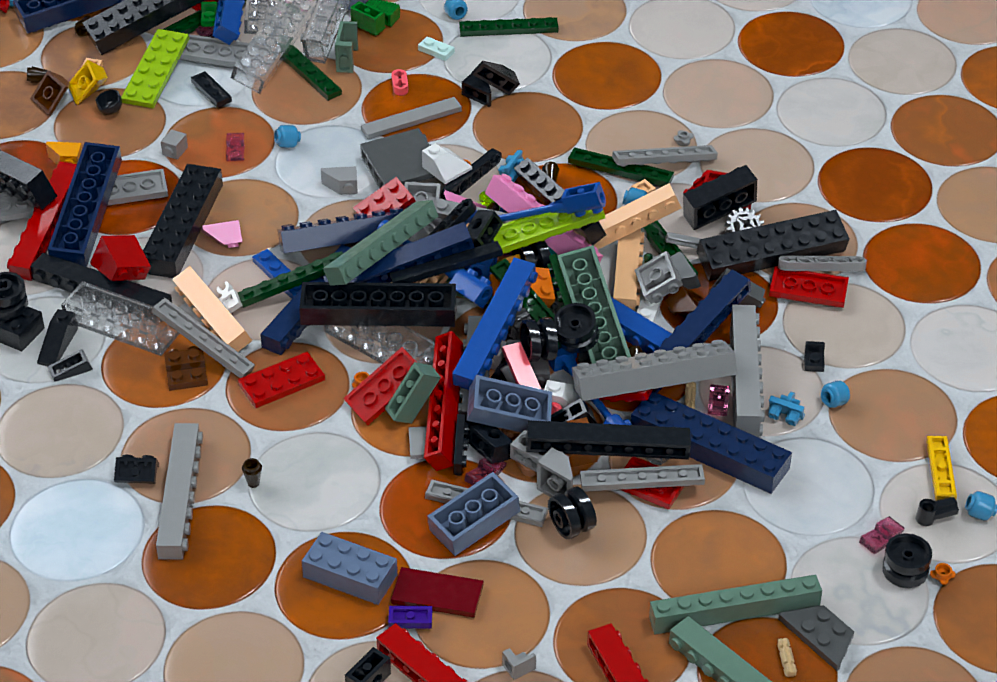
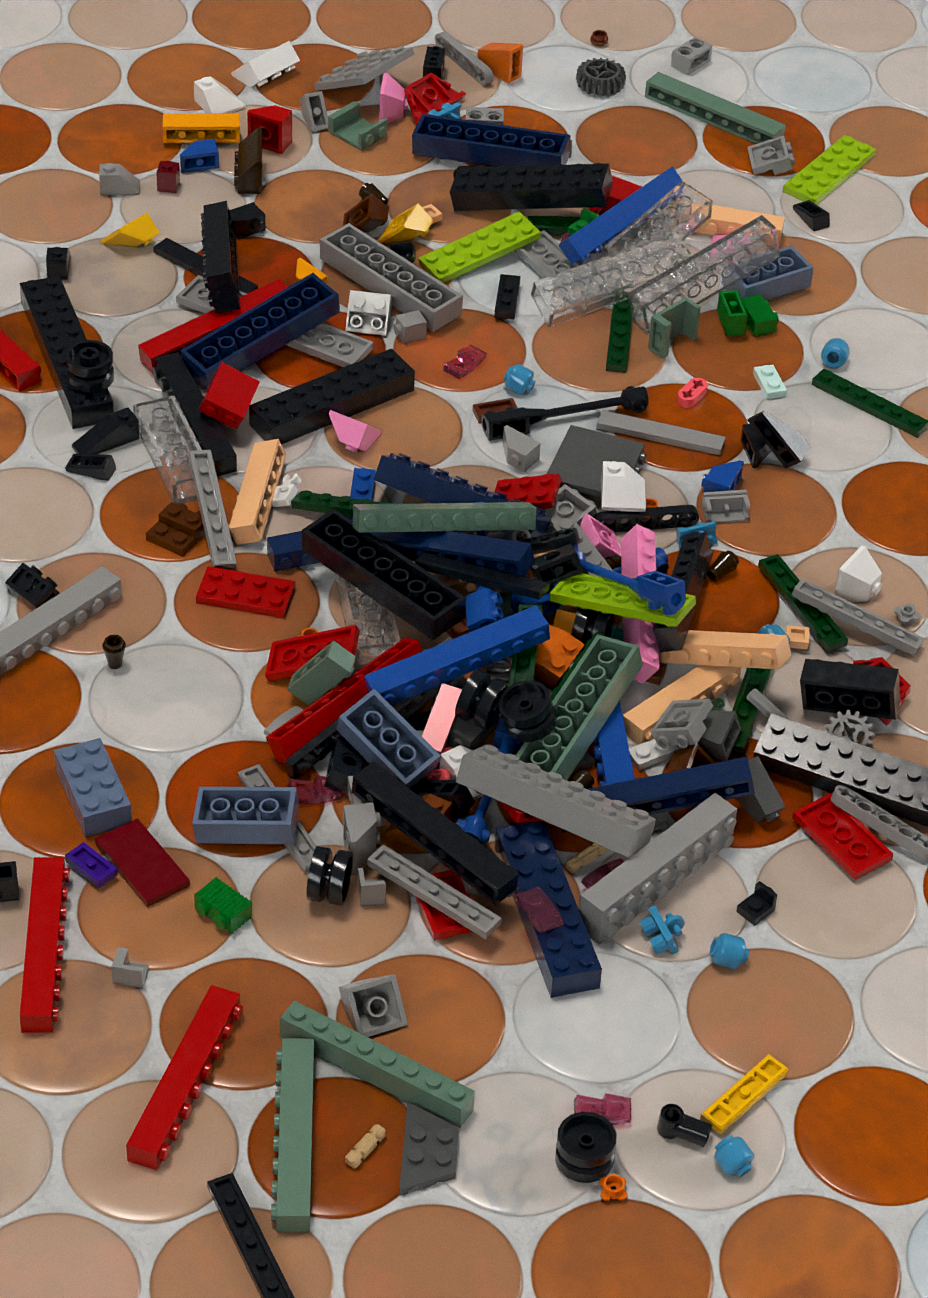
camera: 40 degrees right, 0 degrees up
none -> green brick [194,877,252,934]
none -> light grey brick [320,223,463,332]
none -> light grey slope [339,974,408,1037]
none -> white slope [345,290,393,336]
none -> light grey panel [357,868,386,906]
none -> copper tile [472,398,518,423]
none -> black bar [481,386,649,441]
none -> clear pink slope [516,887,564,933]
none -> blue slope [701,460,744,492]
none -> light grey hinge [701,489,750,524]
none -> white slope [835,545,882,603]

